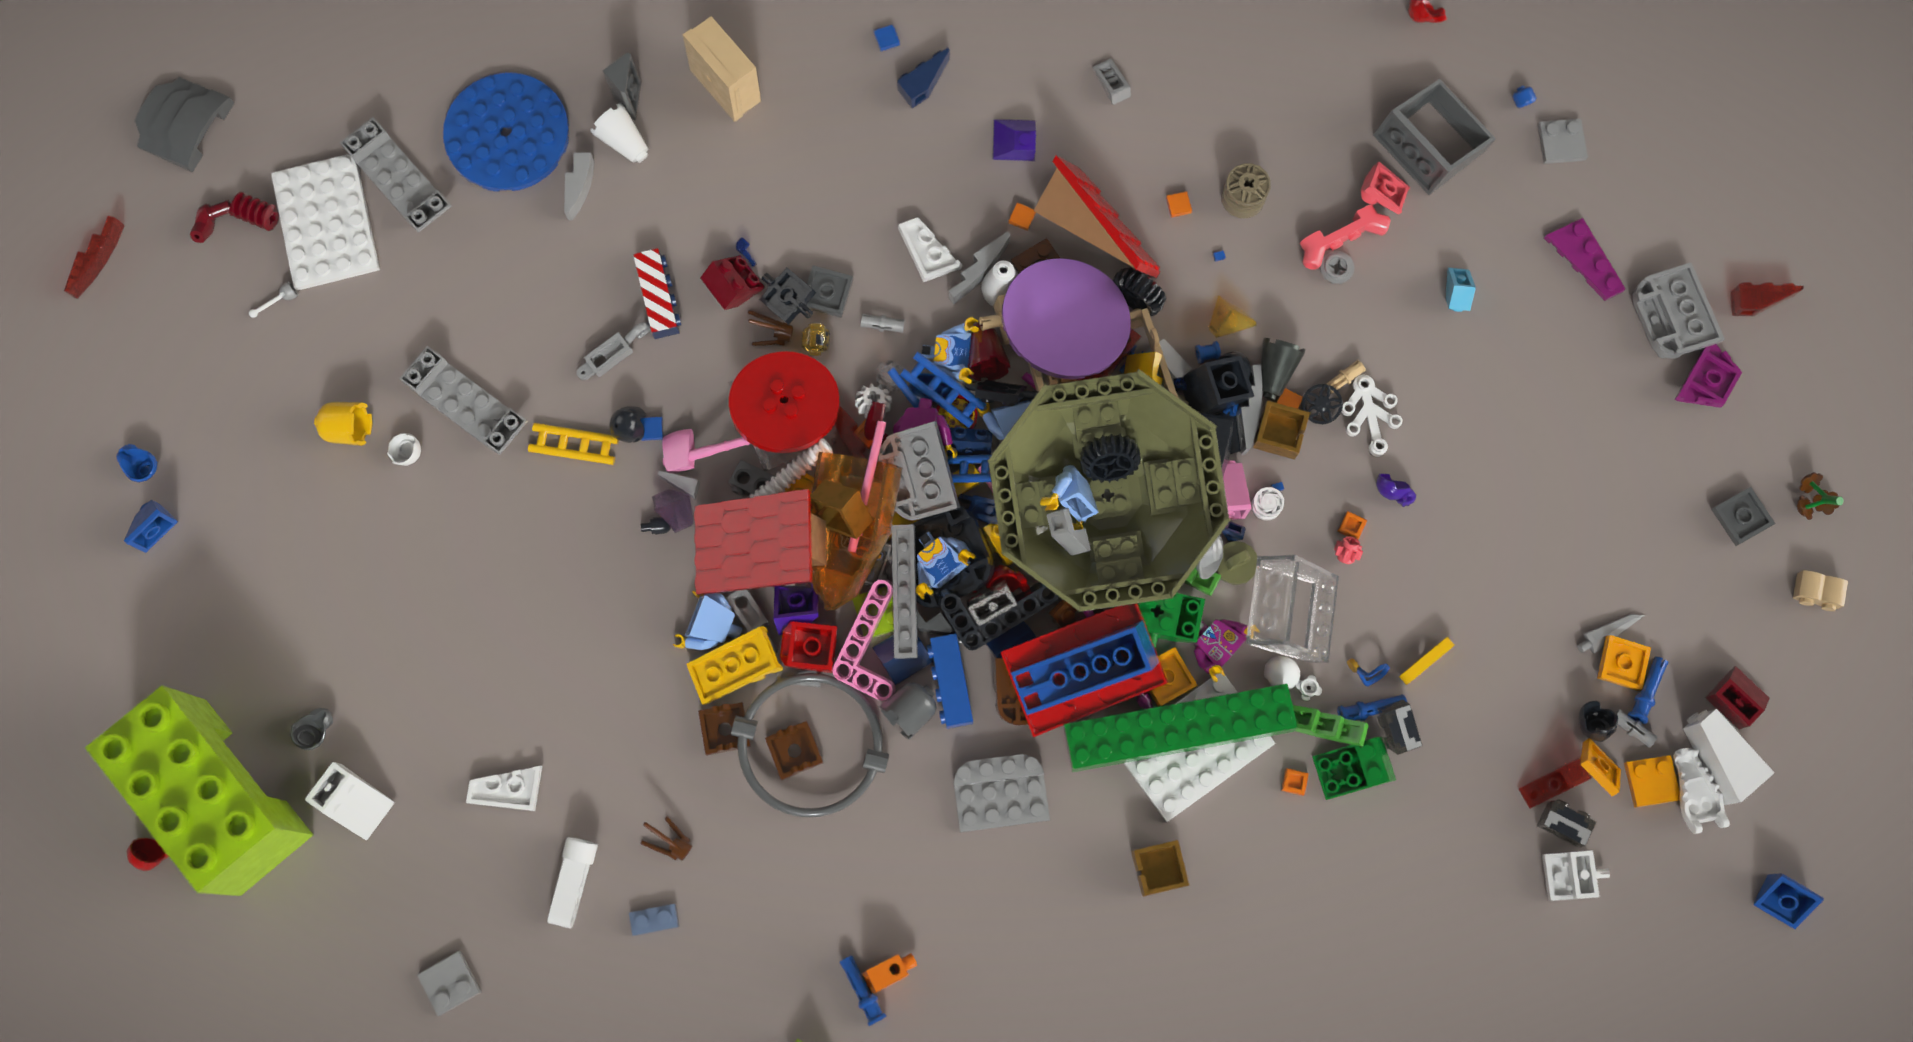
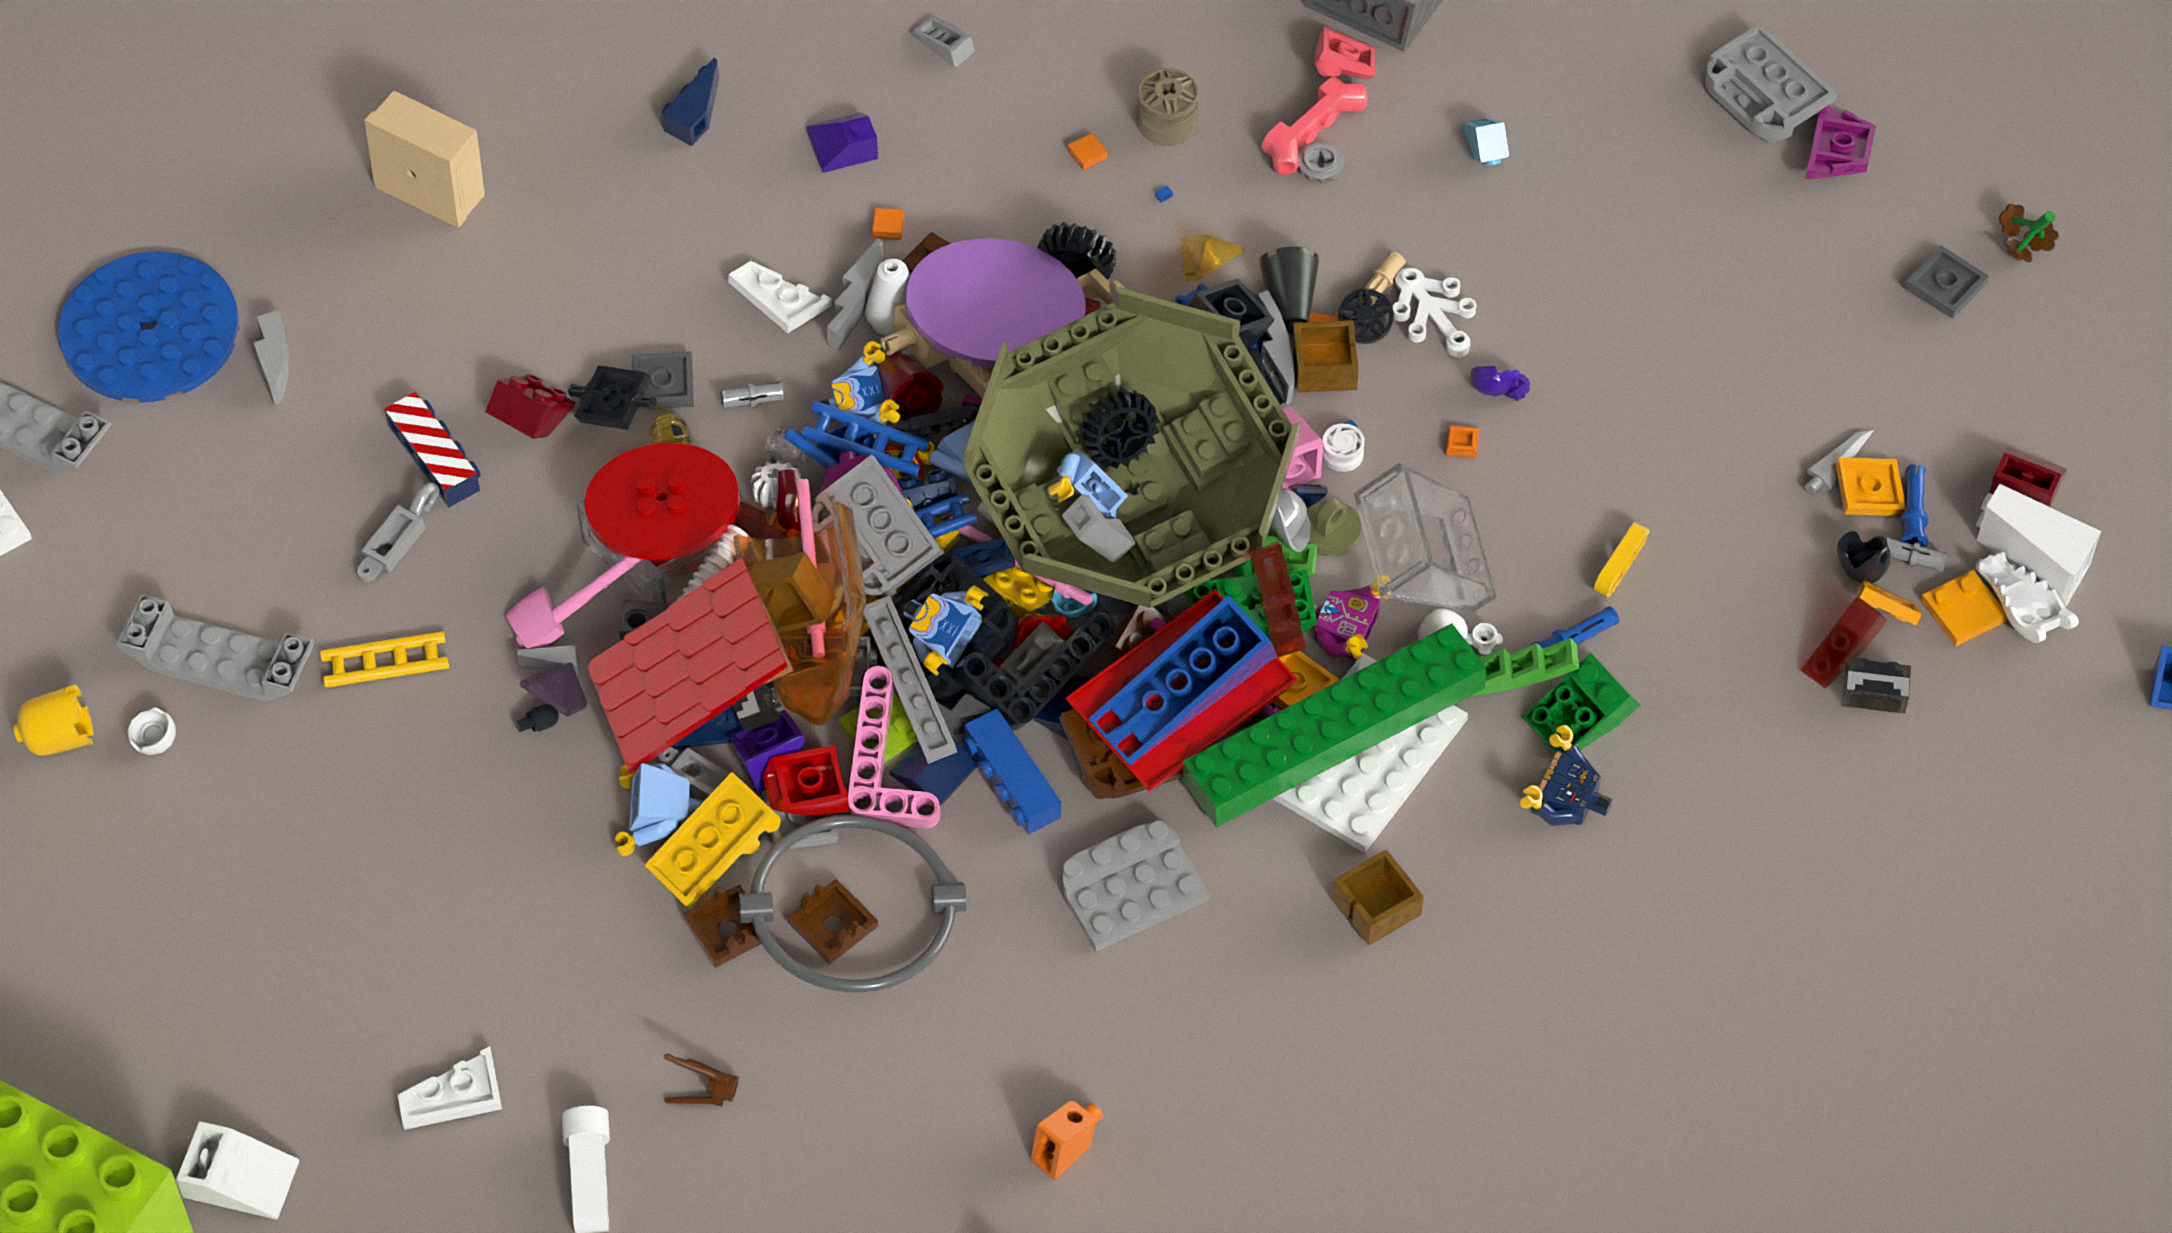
camera: 20 degrees left, 20 degrees down
dark grey hair [290,708,333,750] -> none
white cone [591,103,648,163] -> none
dark grey slope [603,53,641,120] -> none
black helmet [609,406,646,443] -> none
sand blue plate [629,904,679,936] -> none
blue tile [640,417,663,441] -> none
clear blue hand [736,237,757,267] -> none
reddish brown plant [748,310,793,346] -> none
blue pin [839,955,887,1026] -> none
blue tile [874,24,900,52] -> none
dark grey cylinder [879,682,937,740] -> none
piece [1034,155,1160,278] -> none
orange tile [1281,768,1309,796] -> none
coral gear [1334,537,1363,564] -> none
blue piece [1347,658,1390,687] -> none
brick [1377,699,1423,755] -> none
white plate [1542,851,1610,901] -> none
magenta wing [1544,218,1626,301] -> none
clear red slope [1731,282,1804,316] -> none
tan brick [1793,570,1848,611] -> none
none -> clear red slope [1250,542,1306,657]
none -> torso [1520,725,1613,826]

